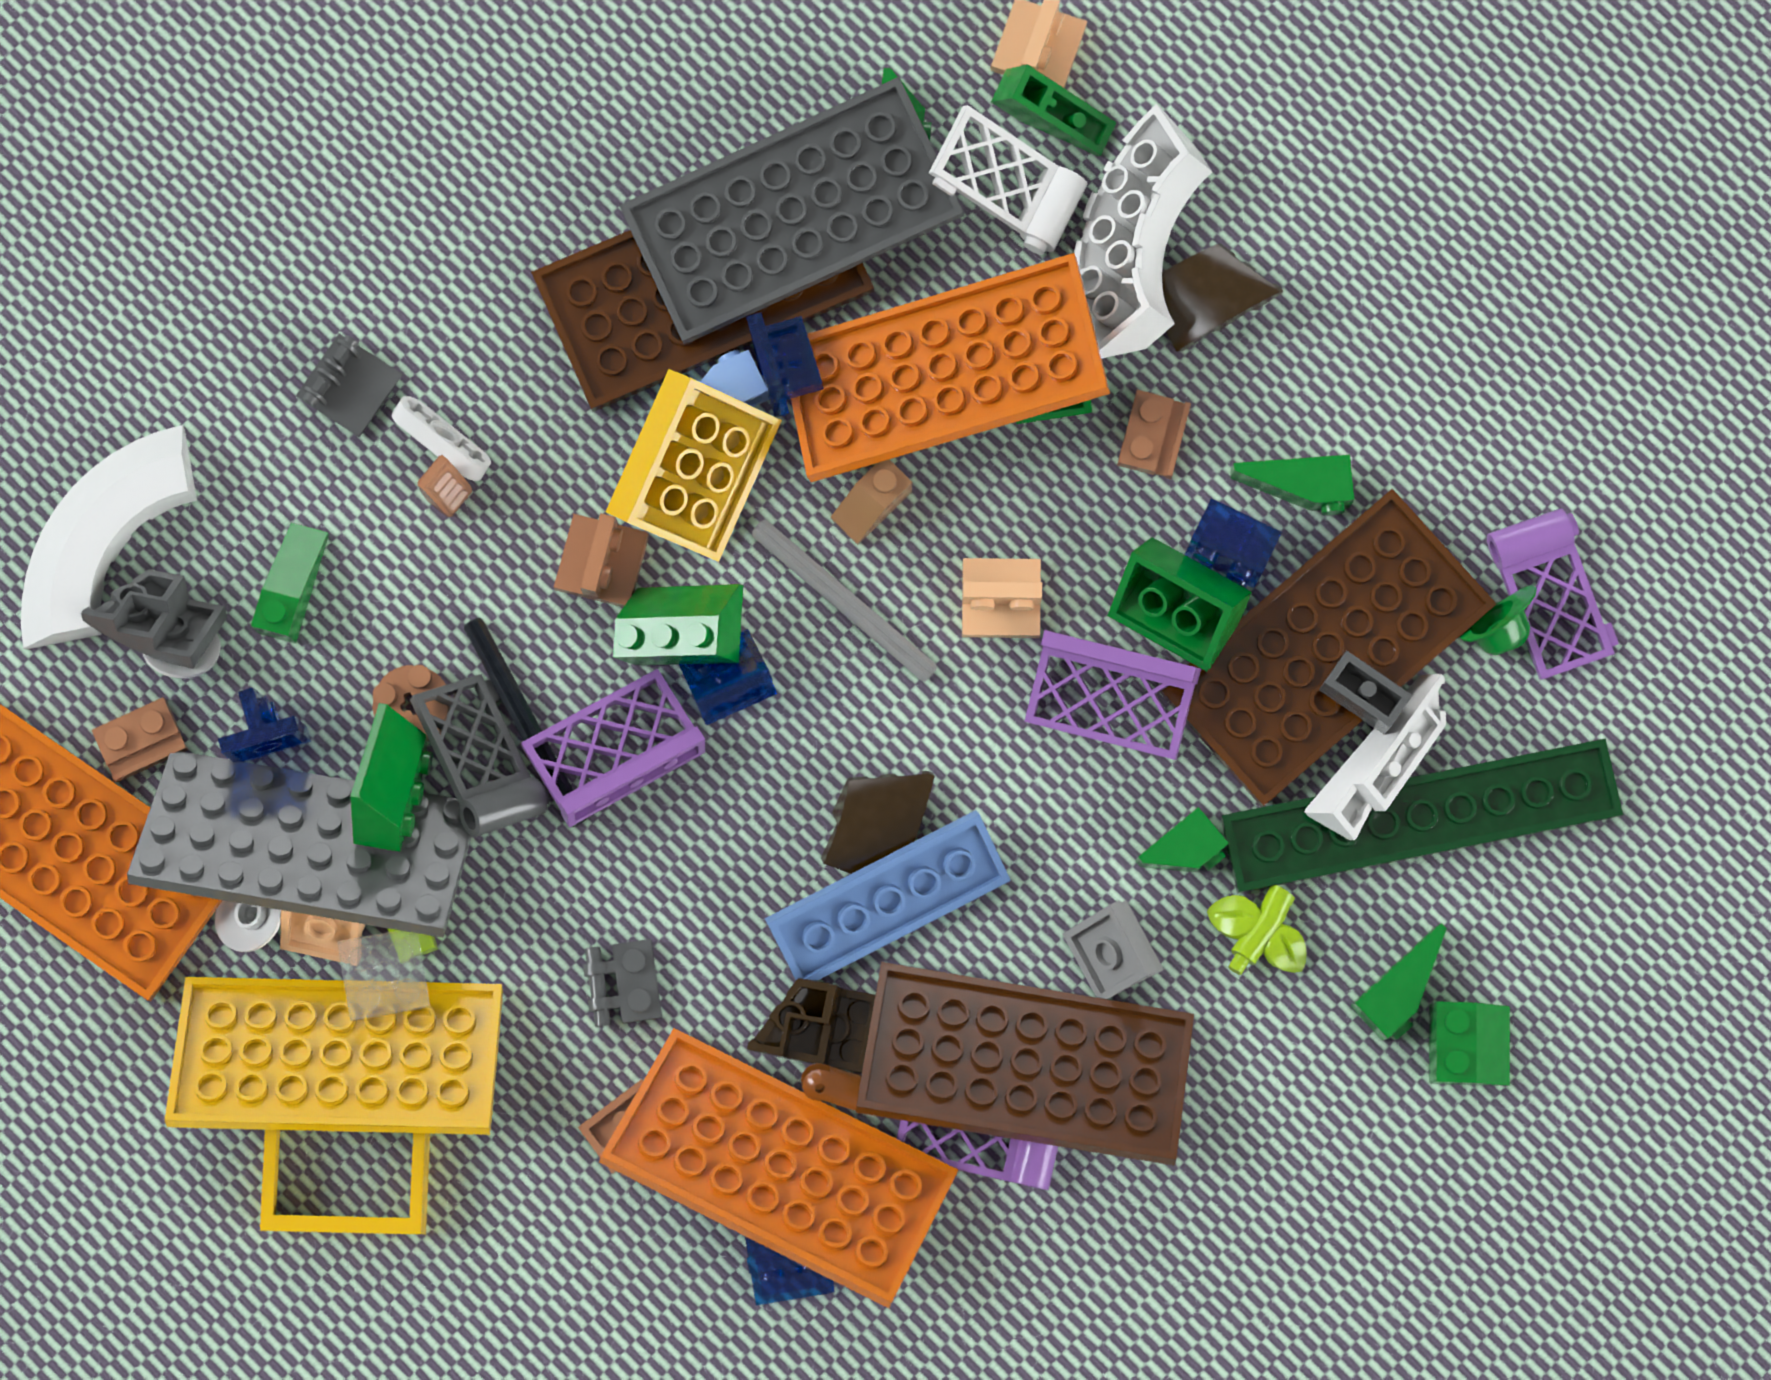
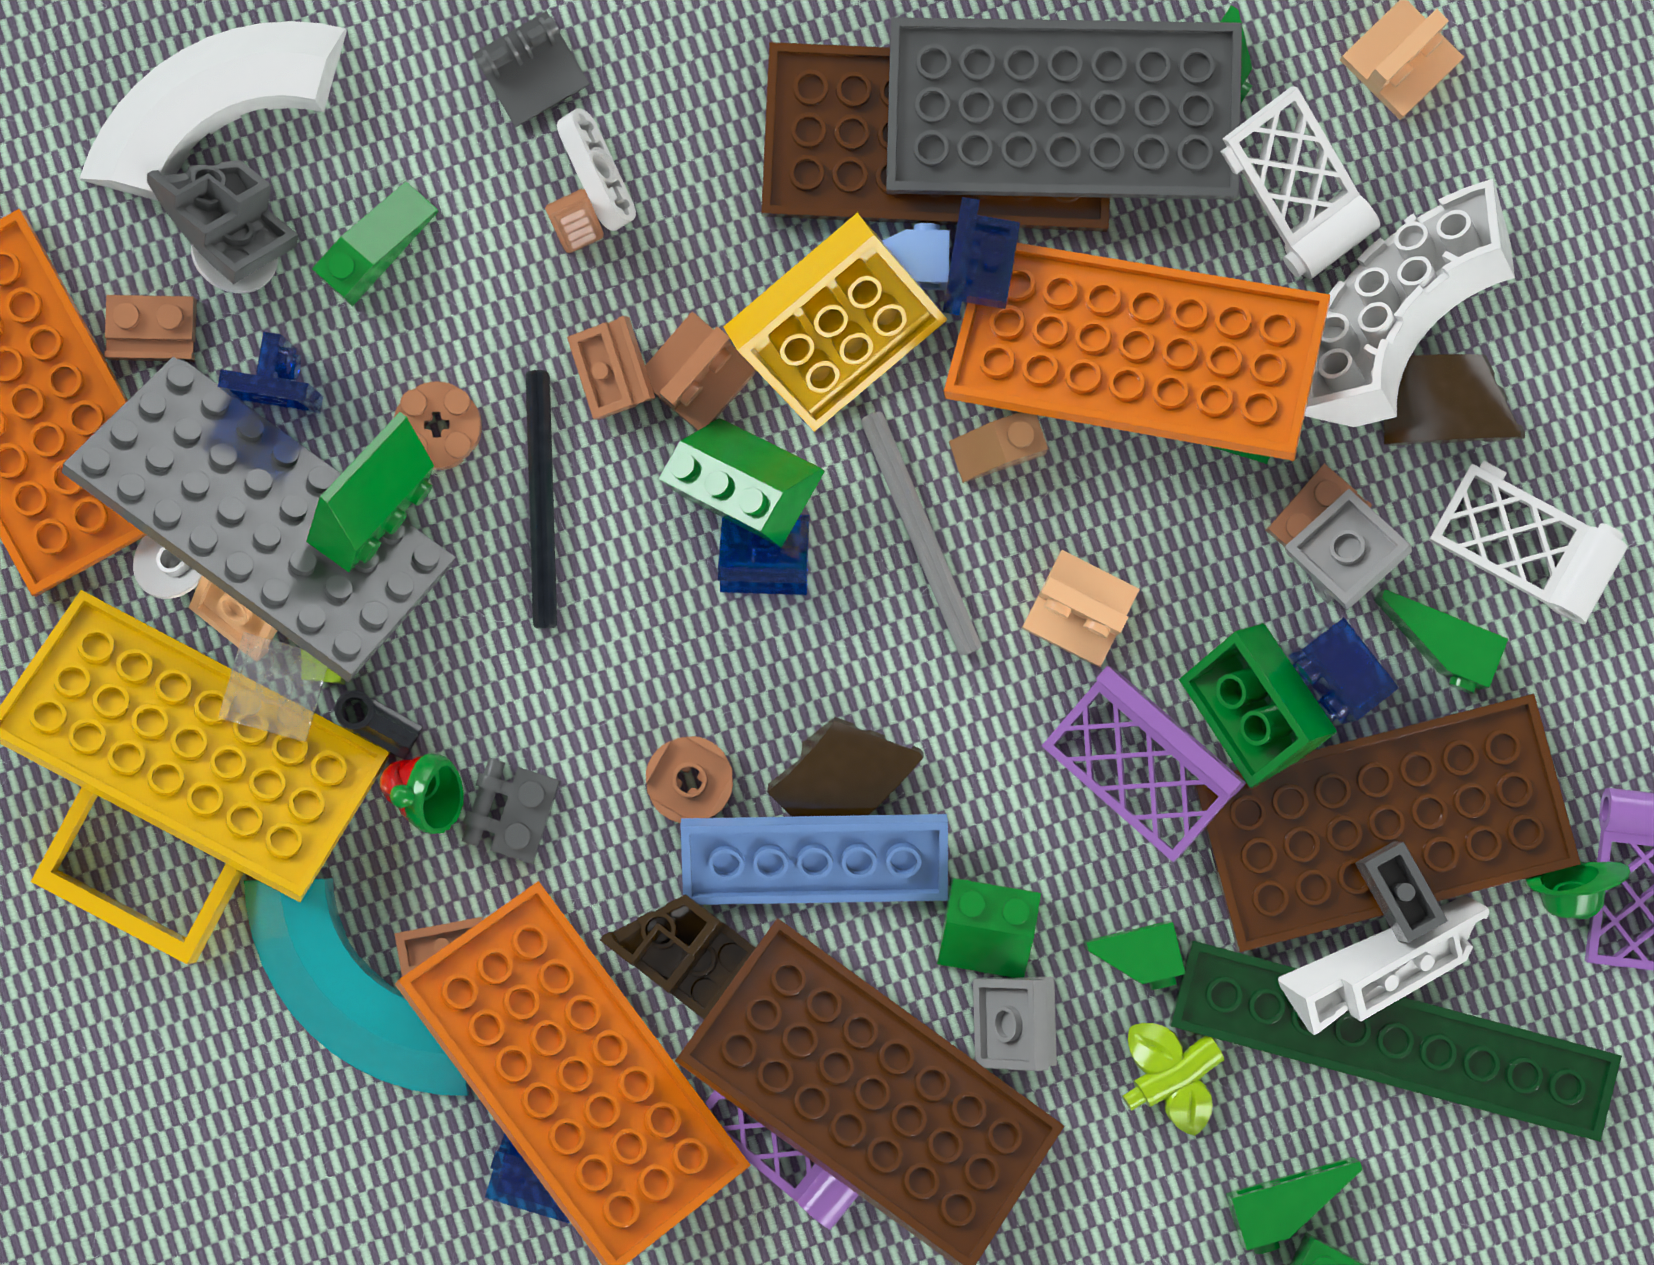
camera: 25 degrees right, 5 degrees up
dark grey piece [410,674,550,838] -> none
medium lavender fence [521,668,705,828] -> none
dark orange piece [801,1063,861,1111] -> none
green slope [991,64,1117,156] -> none
none -> teal brick [244,878,469,1096]
none -> black piece [334,690,423,760]
none -> green piece [380,753,464,834]
none -> nougat plate [567,315,656,420]
none -> nougat plate [646,736,733,823]
none -> green slope [937,877,1041,978]
none -> light grey bracket [1284,489,1412,610]
none -> white piece [1428,460,1627,624]

